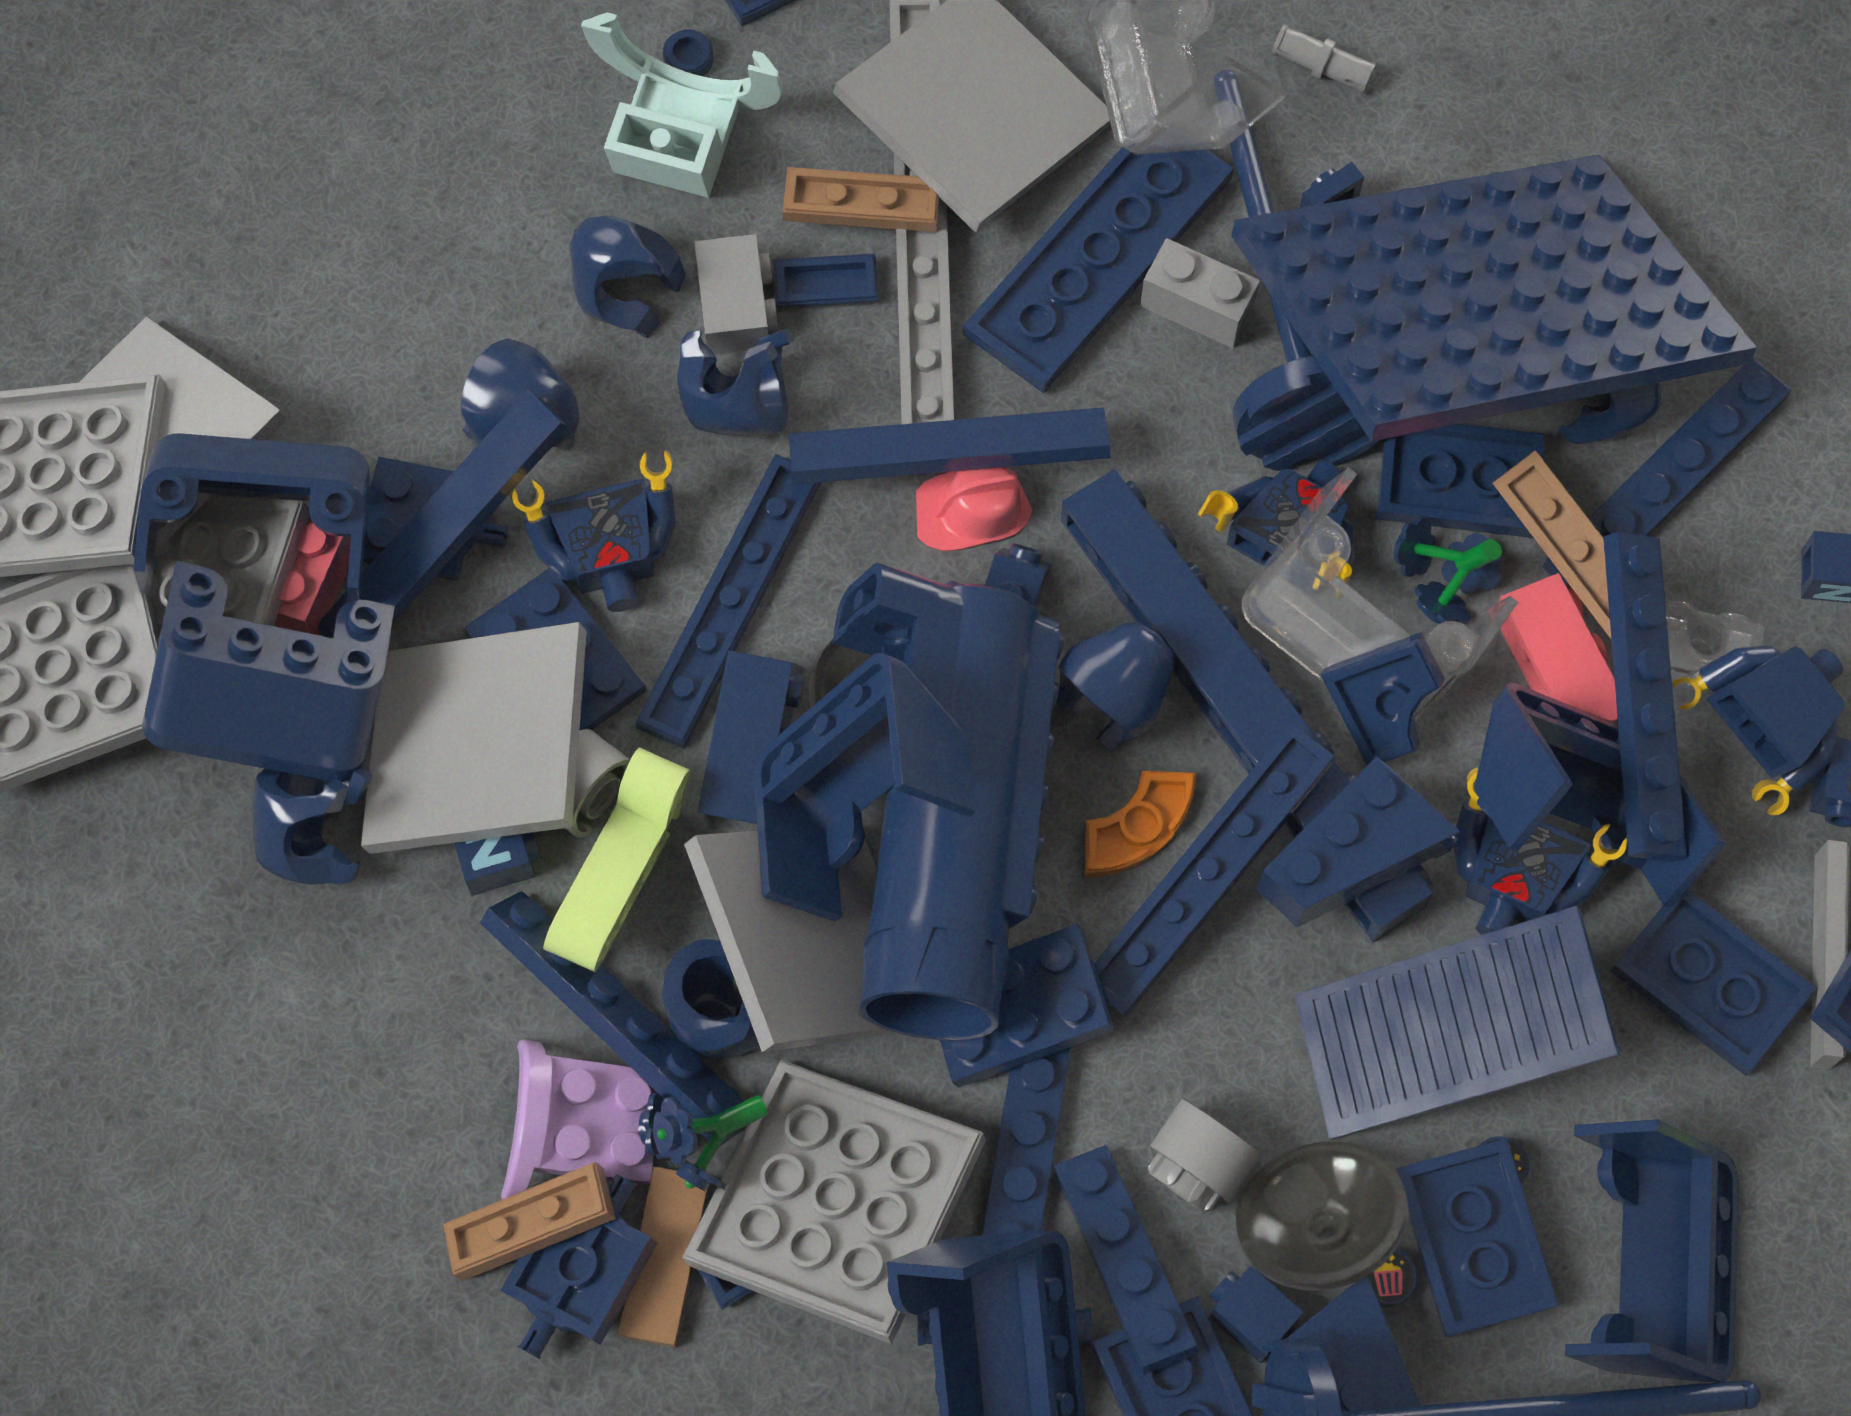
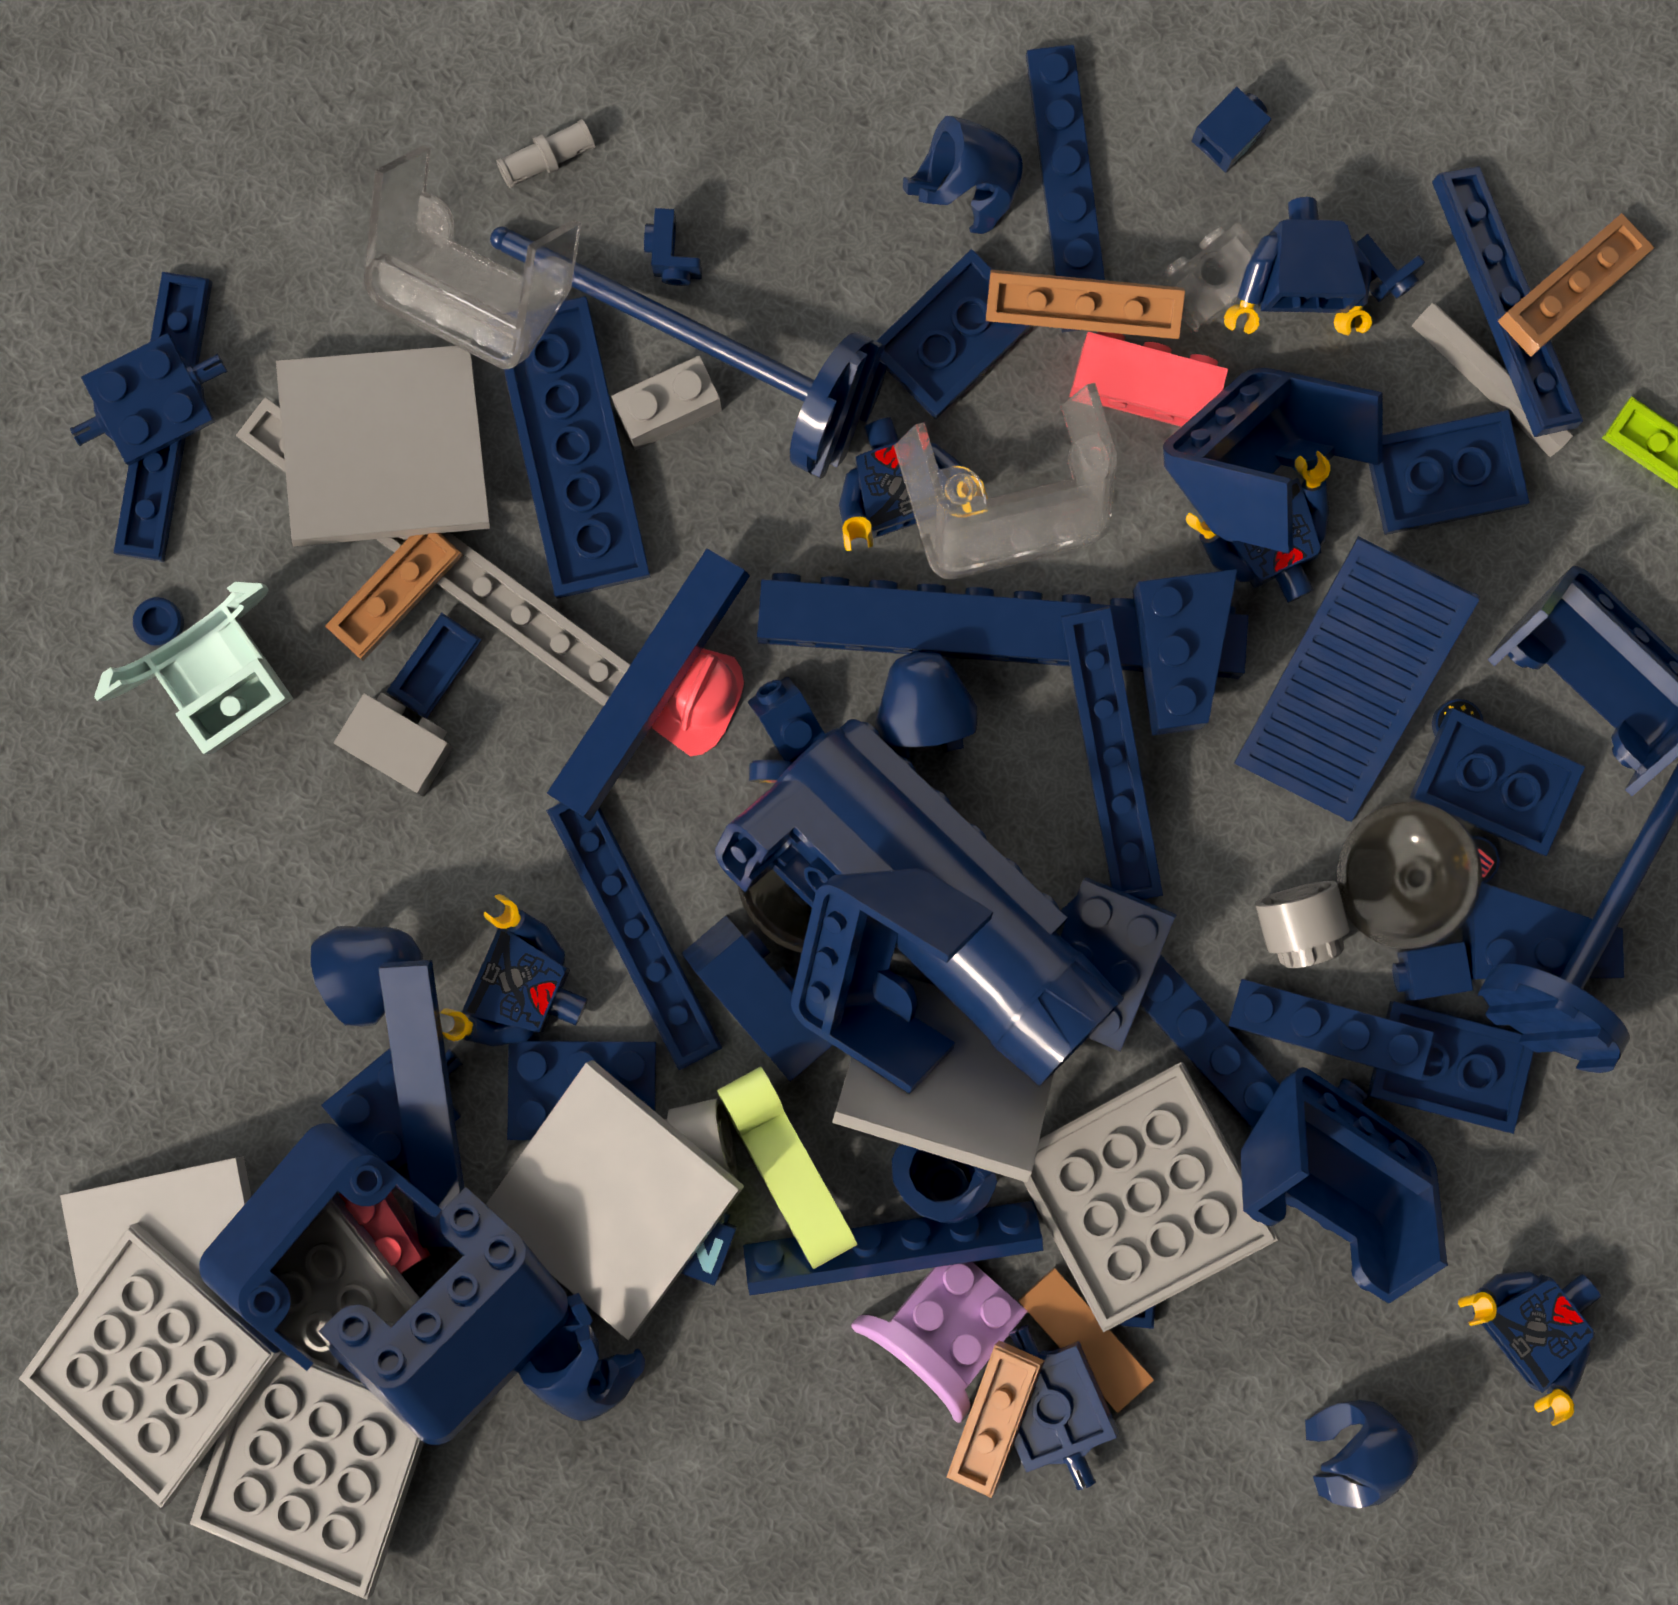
camera: 55 degrees left, 15 degrees up
dark blue piece [570,215,686,338] -> none
dark blue plant [638,1093,769,1192] -> none
dark blue piece [677,329,793,436] -> none
orange tile [1084,771,1196,877] -> none
dark blue plate [1231,155,1757,441] -> none
dark blue tile [1321,632,1445,765] -> none
dark blue plant [1394,517,1502,626] -> none
dark blue plate [1603,531,1687,862] -> none

